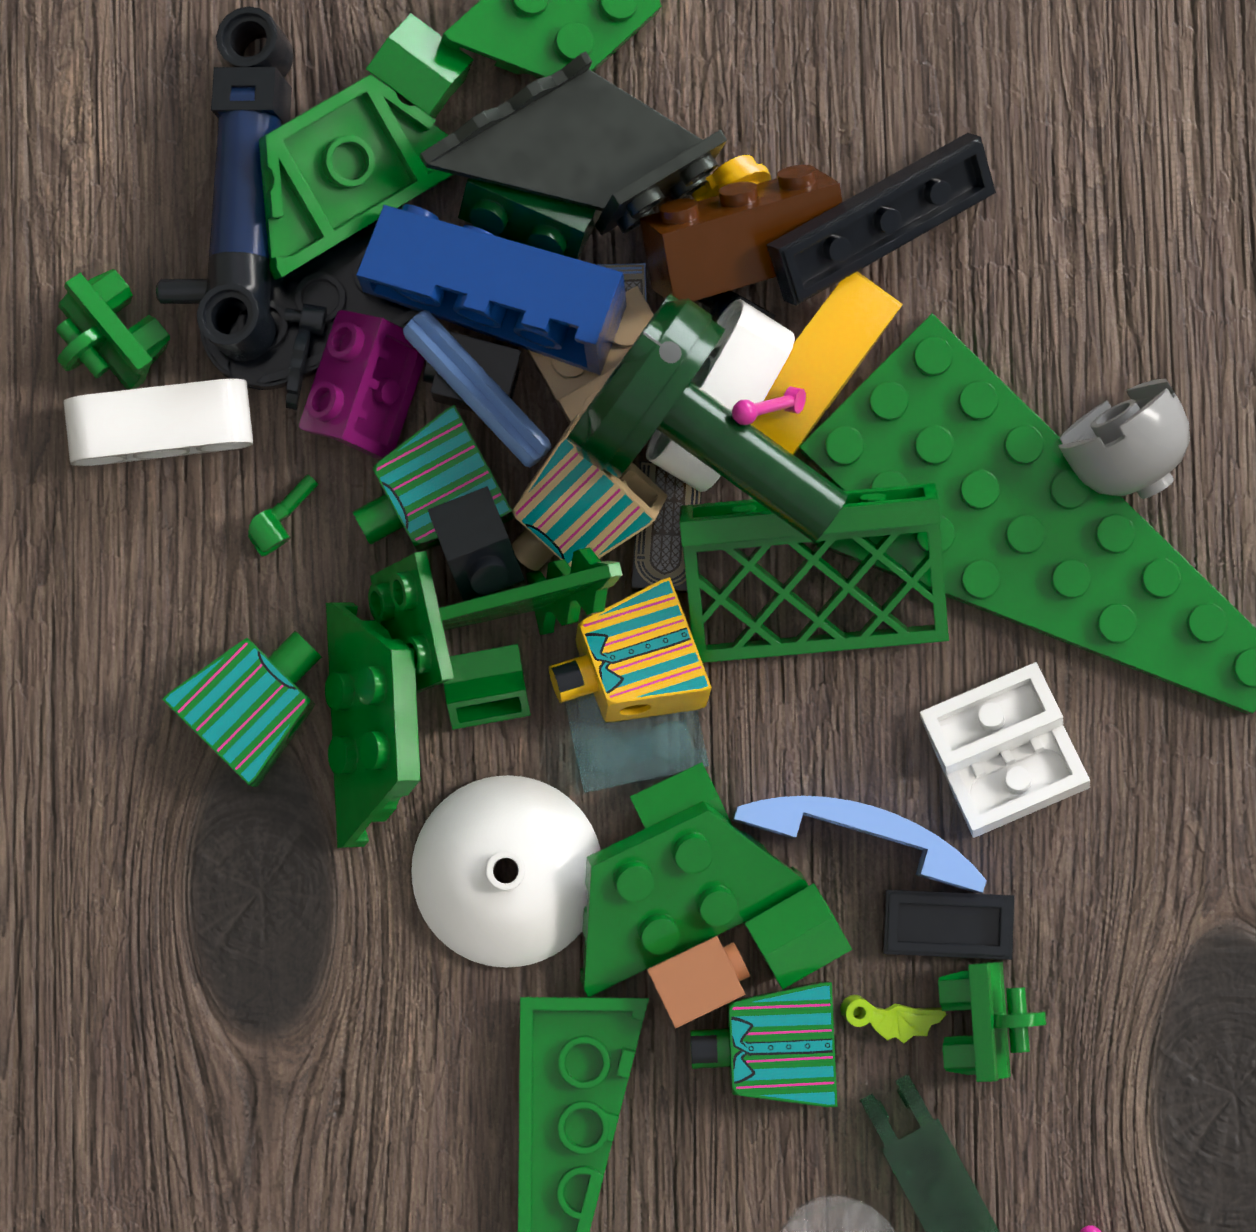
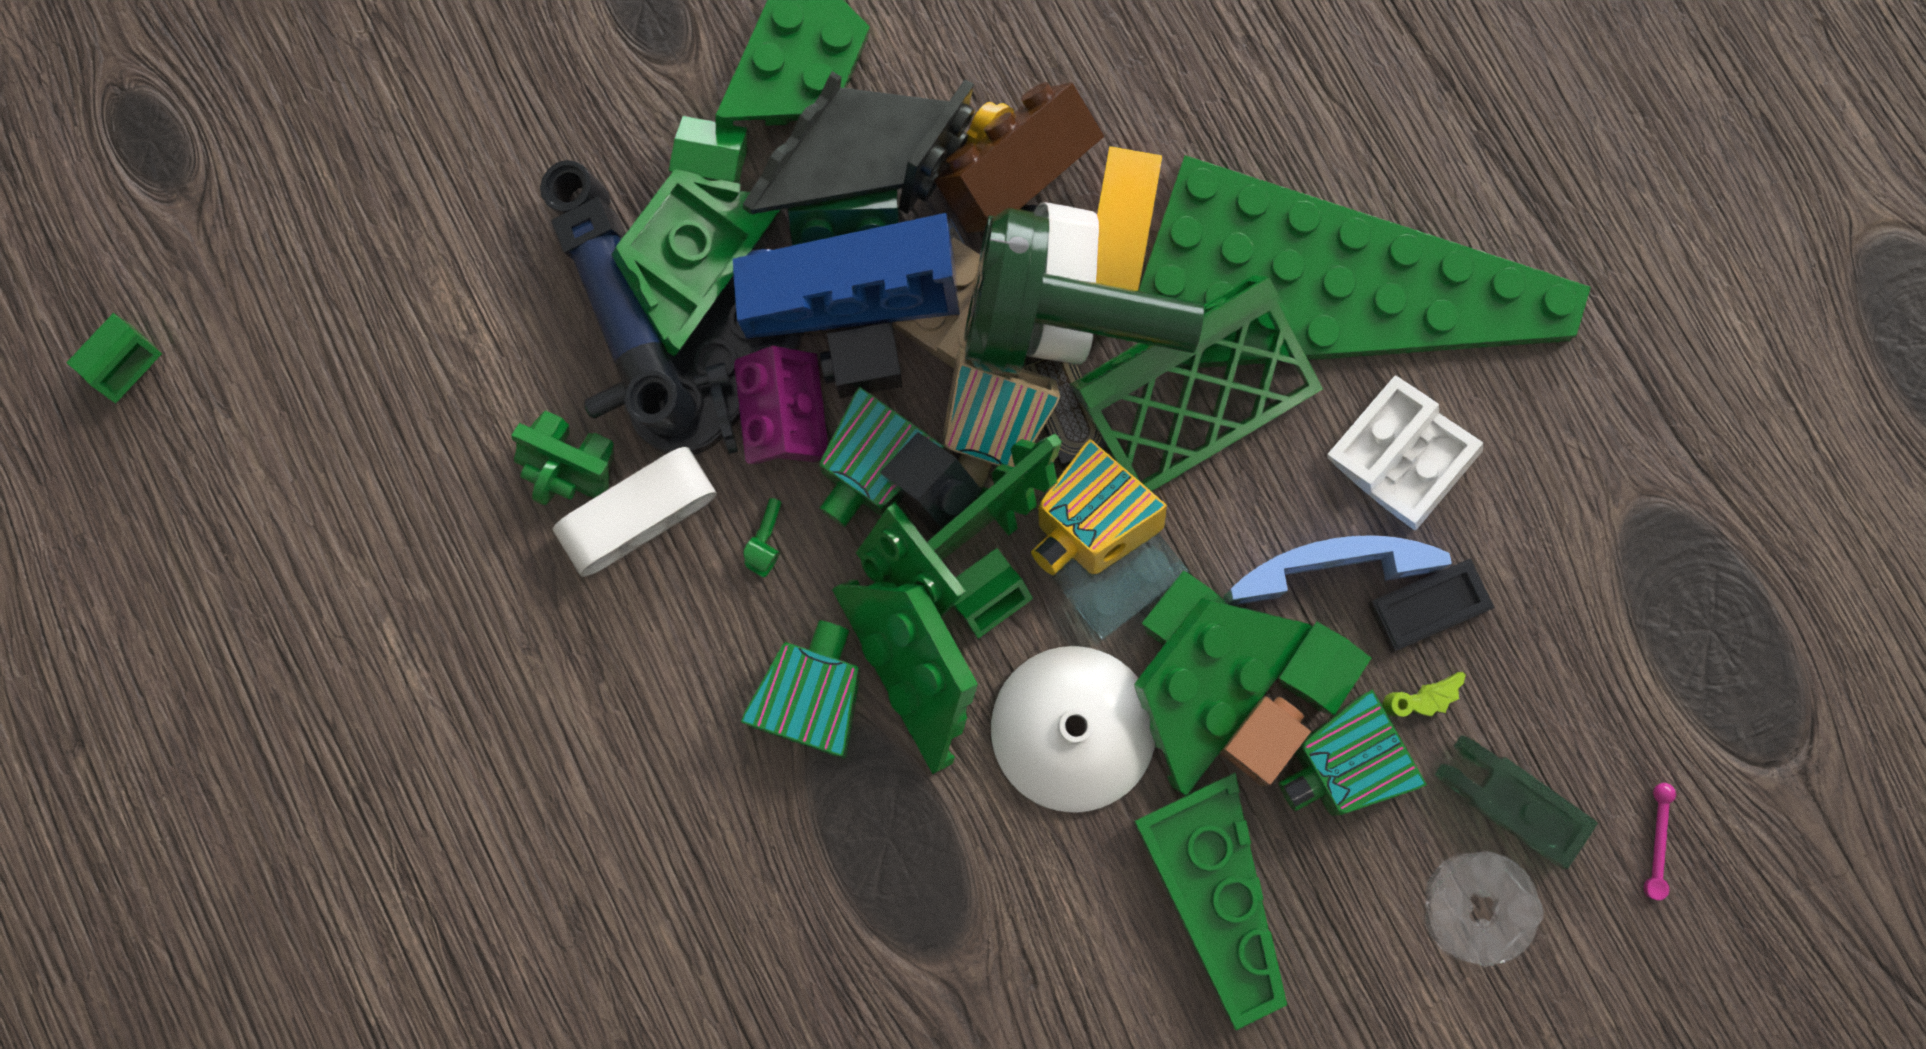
camera: 25 degrees left, 5 degrees down
medium blue axle [403,310,551,468] -> none
dark pink hinge [732,386,806,425] -> none
black tile [767,133,996,306] -> none
green hips [938,962,1046,1082] -> none
light grey cylinder [1058,379,1190,499] -> none

